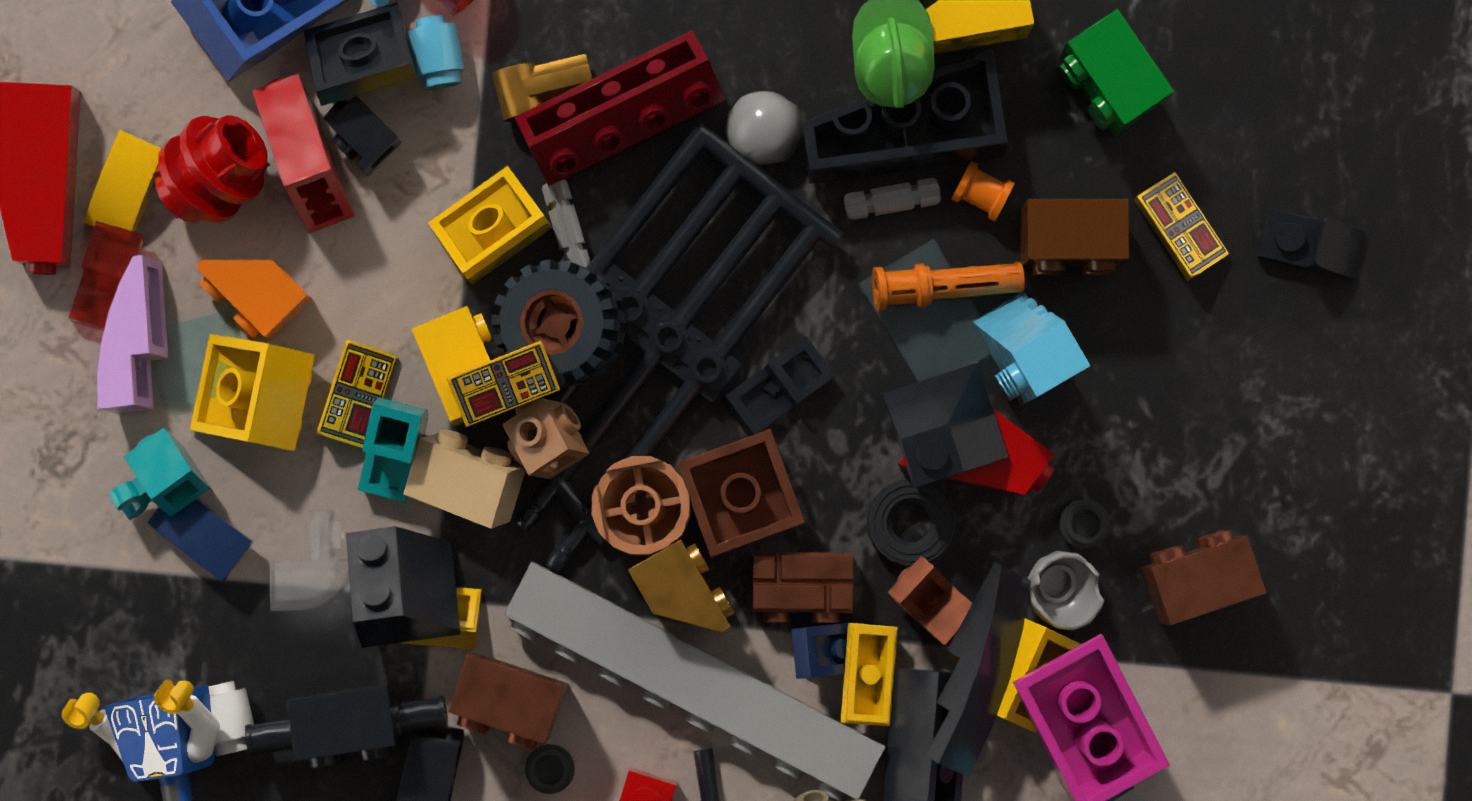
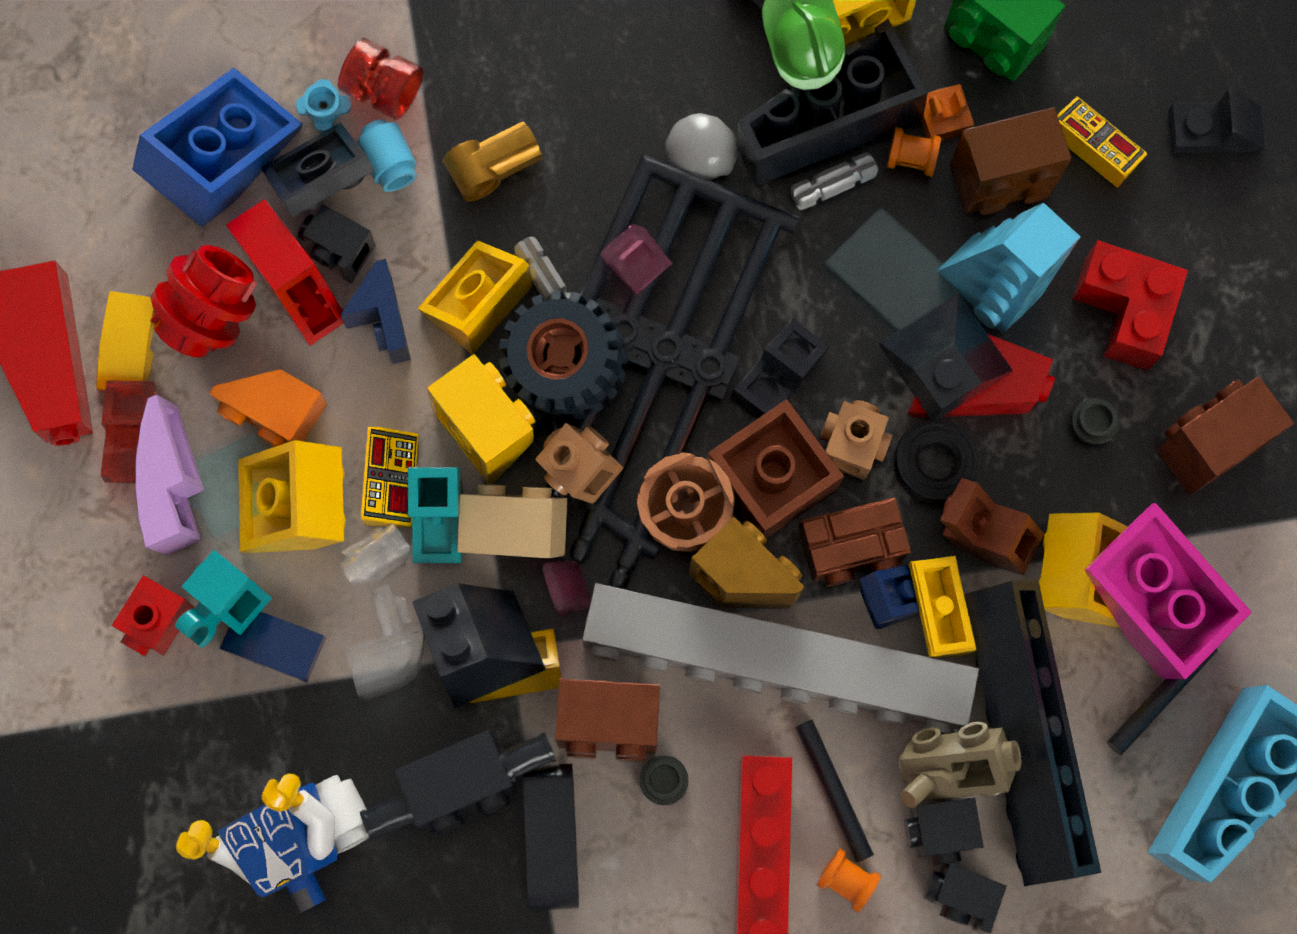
camera: 20 degrees left, 10 degrees down
slope [447,341,560,427] -> none
dark red brick [514,30,726,187] -> none
orange pin [872,262,1025,312] -> none
black slope [926,562,1031,776] -> none
light grey hair [1027,551,1104,631] -> none
none -> red brick [111,575,194,657]
none -> clear brick [338,523,413,591]
none -> dark blue slope [341,259,411,364]
none -> clear pink slope [542,561,591,617]
none -> clear pink slope [600,224,672,294]
none -> medium nougat brick [819,400,892,480]
none -> orange tile [921,84,975,140]
none -> red brick [1072,240,1188,371]

